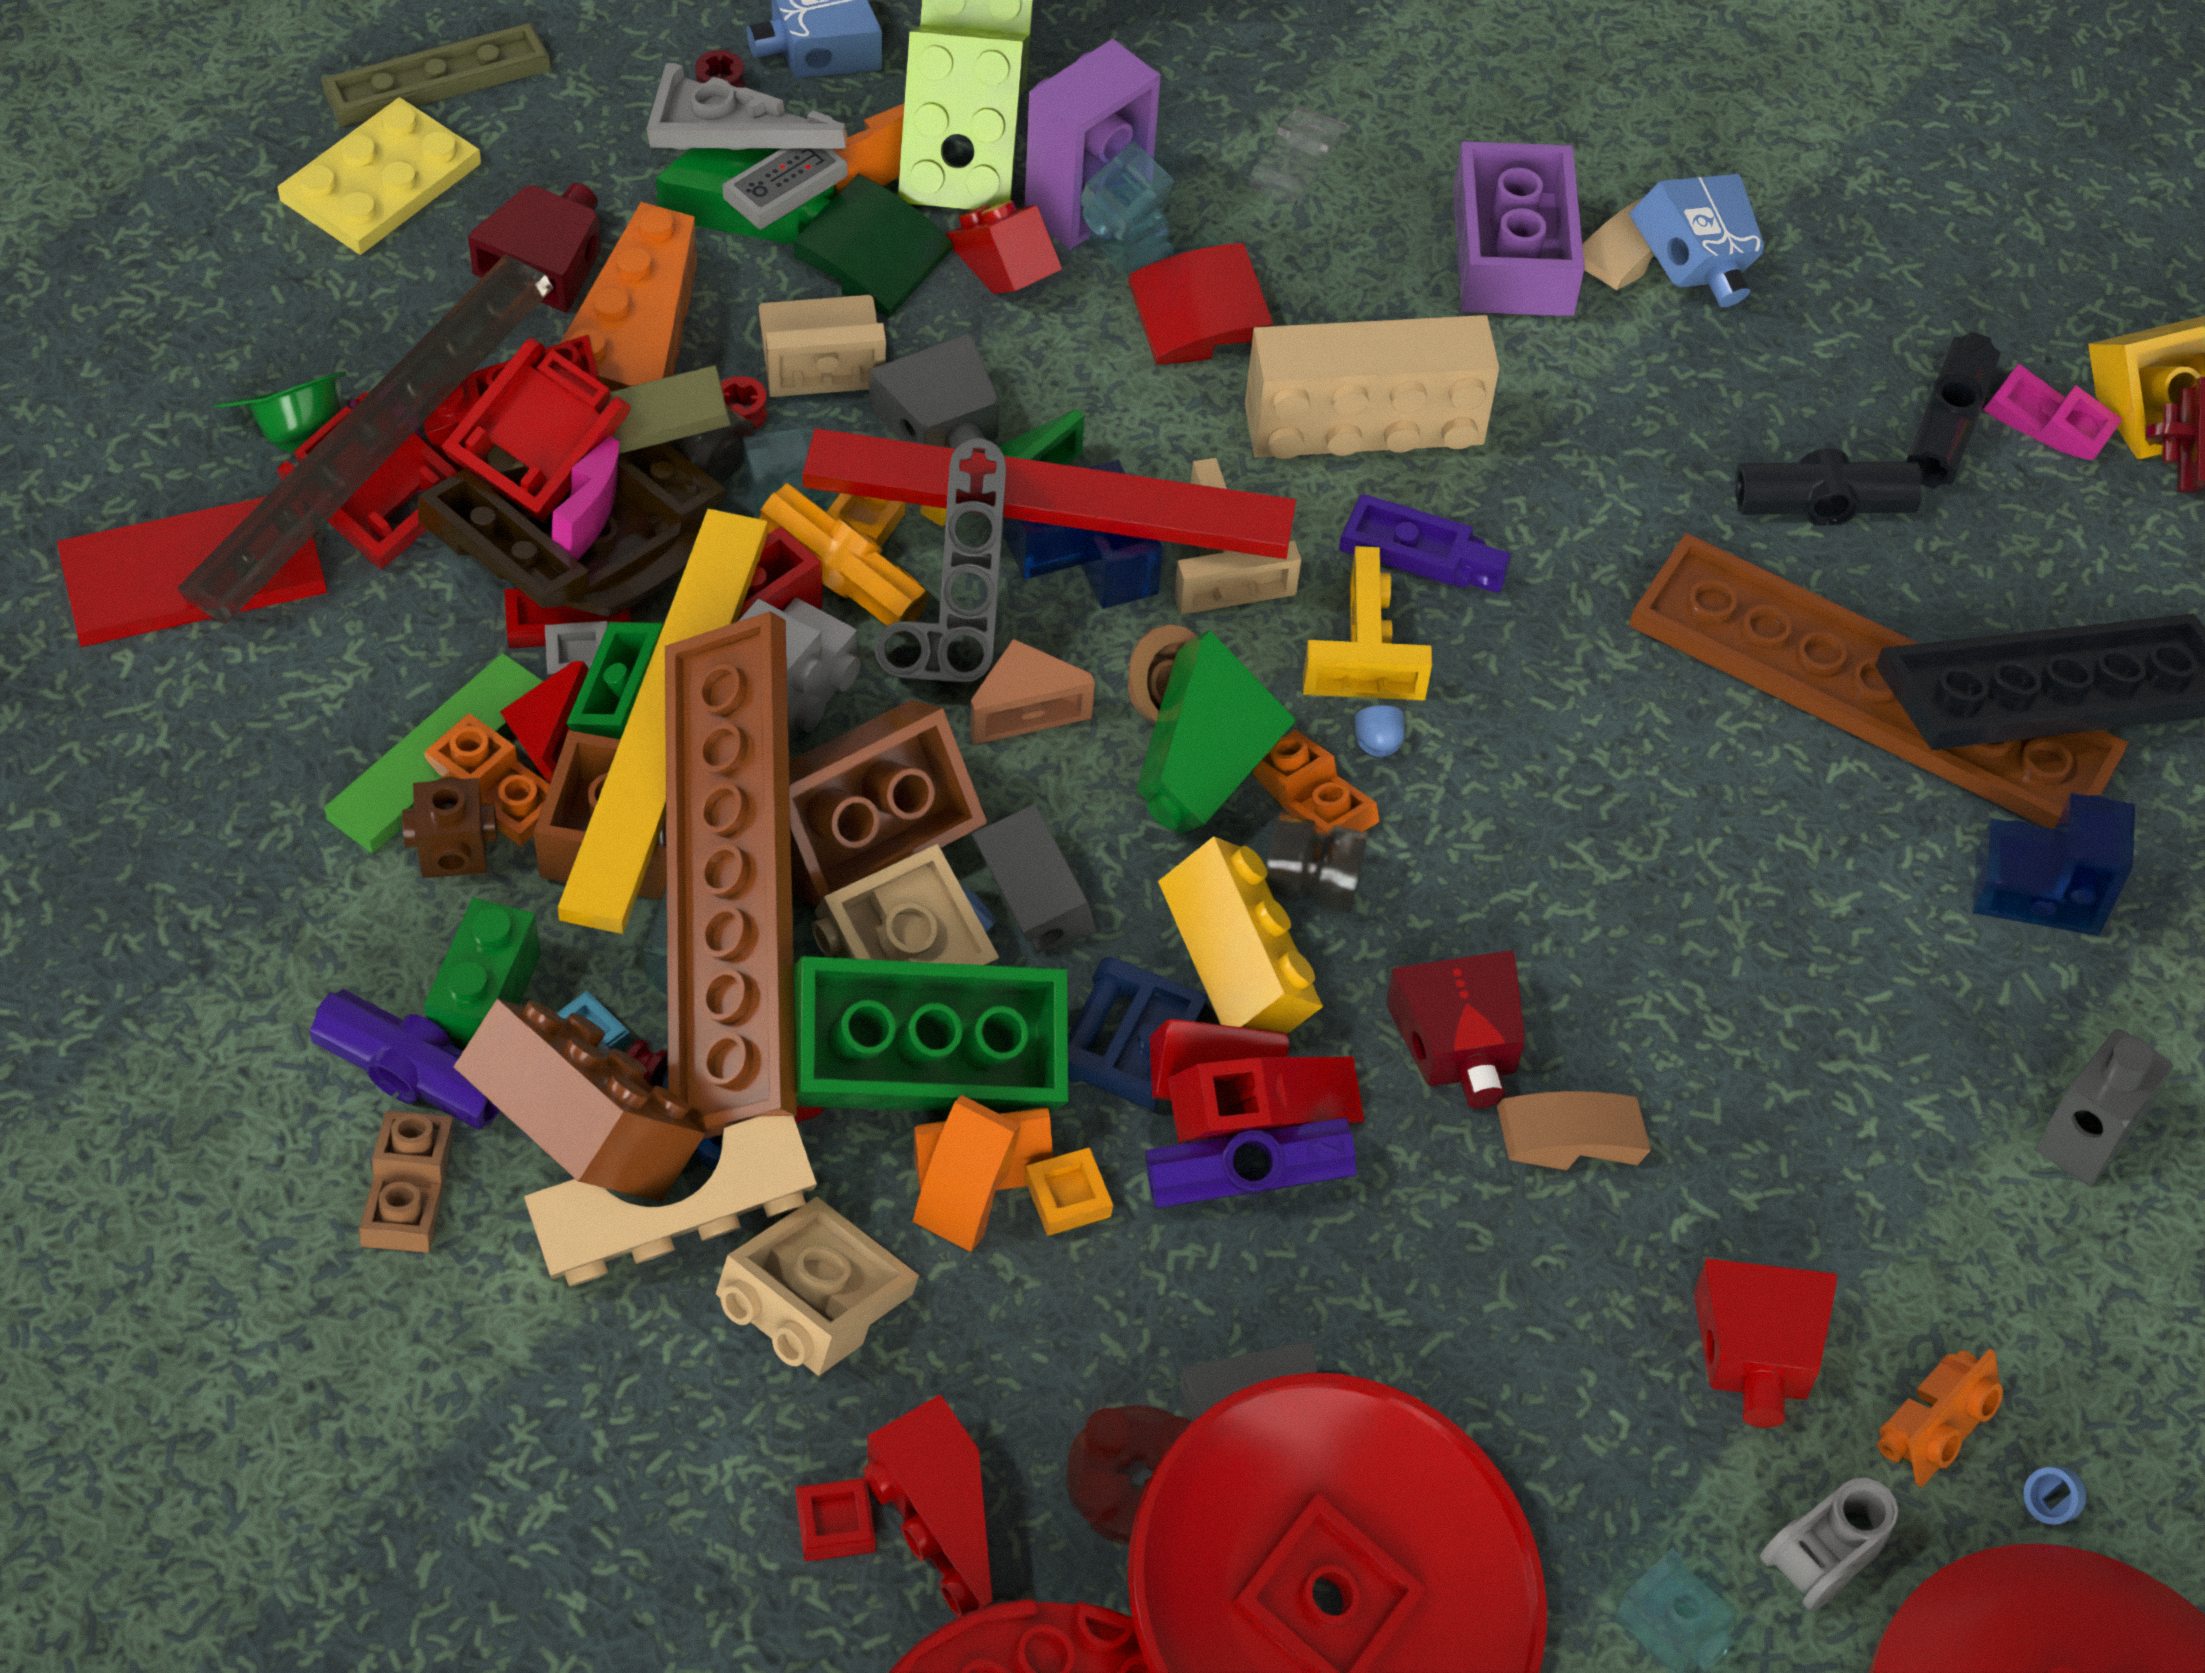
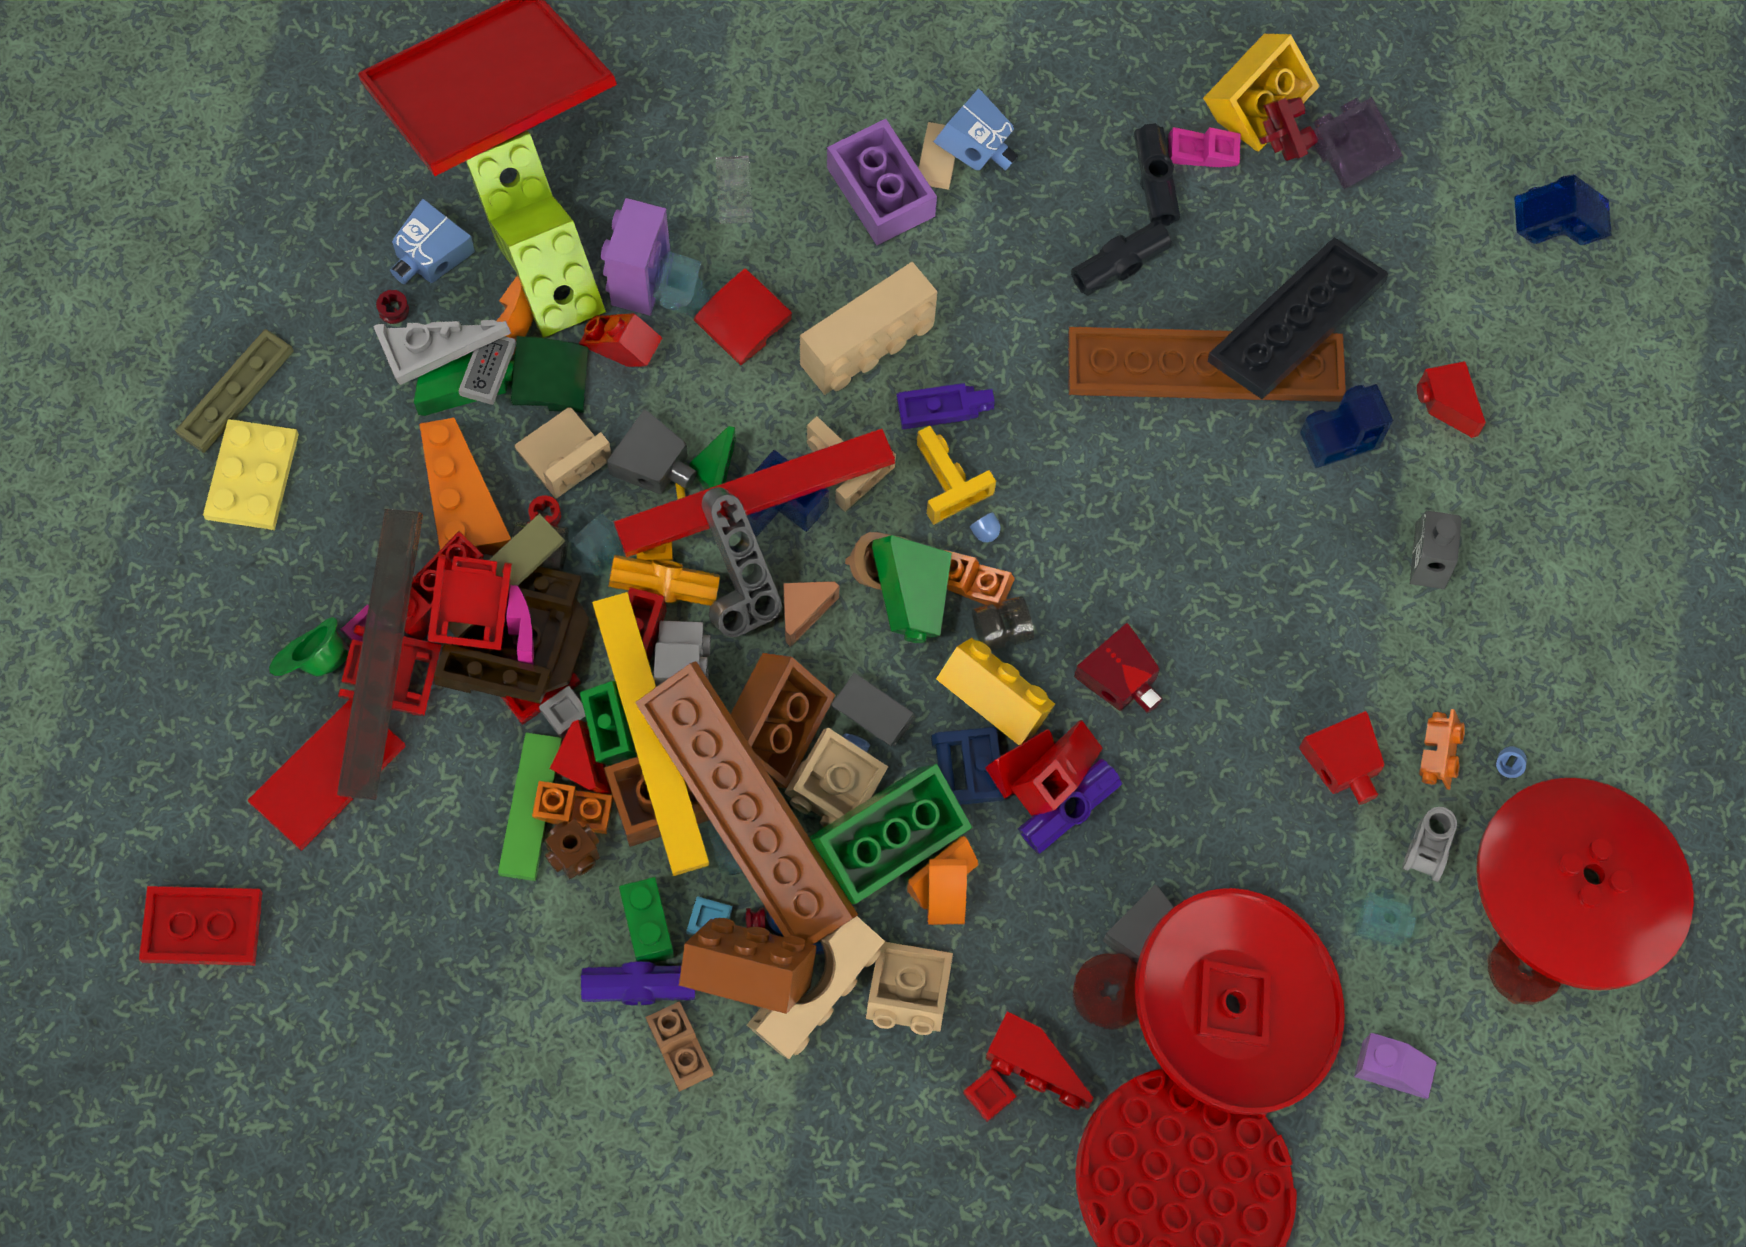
camera: 30 degrees left, 15 degrees up
dark red torso [468,183,601,313] -> none
light orange plate [1024,1147,1113,1236] -> none
medium nougat slope [1497,1091,1651,1170] -> none

